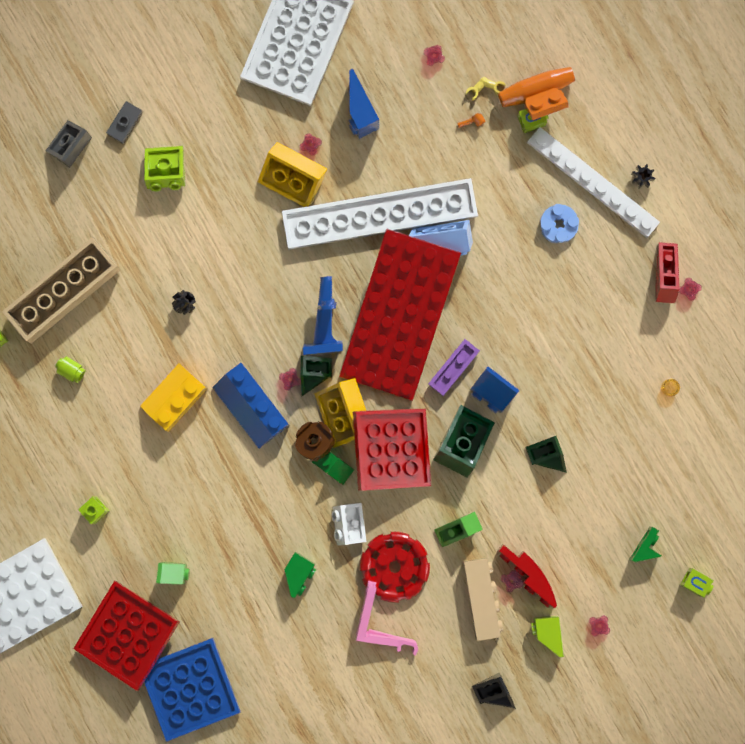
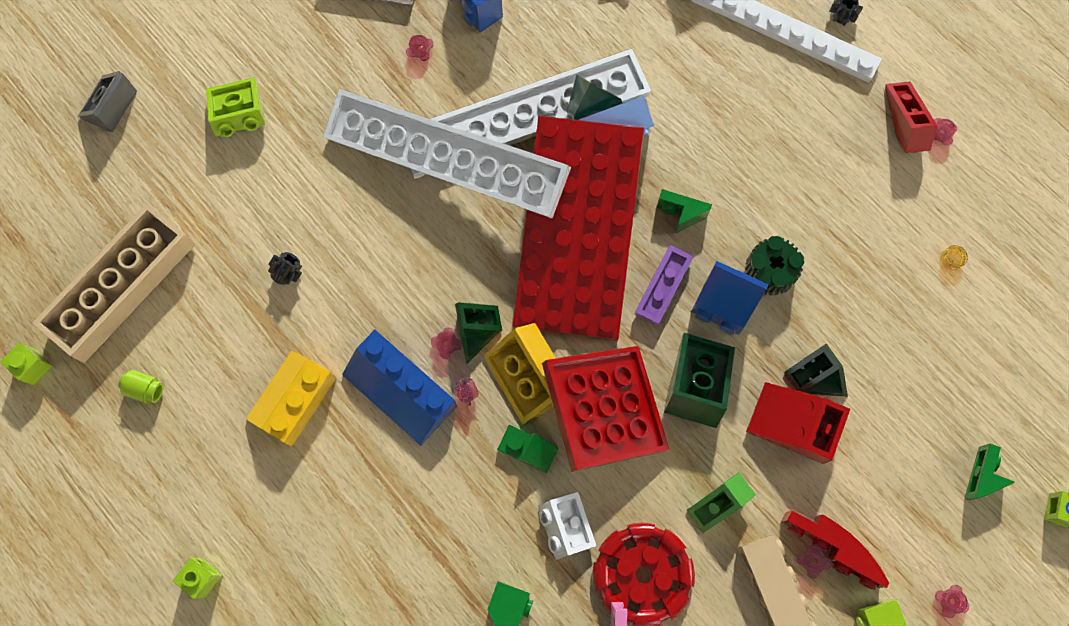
camera: 15 degrees left, 10 degrees down
dark grey plate [106,101,143,144] -> none
yellow slope [257,142,327,207] -> none
reddish brown plate [295,421,335,461] -> none
blue piece [303,276,343,355] -> none
light blue plate [540,204,579,243] -> none
none -> white plate [323,89,571,218]
none -> clear pink plate [455,377,479,406]
none -> dark green slope [567,74,623,120]
none -> green slope [656,189,712,233]
none -> dark green brick [745,236,805,296]
none -> red slope [746,382,850,464]

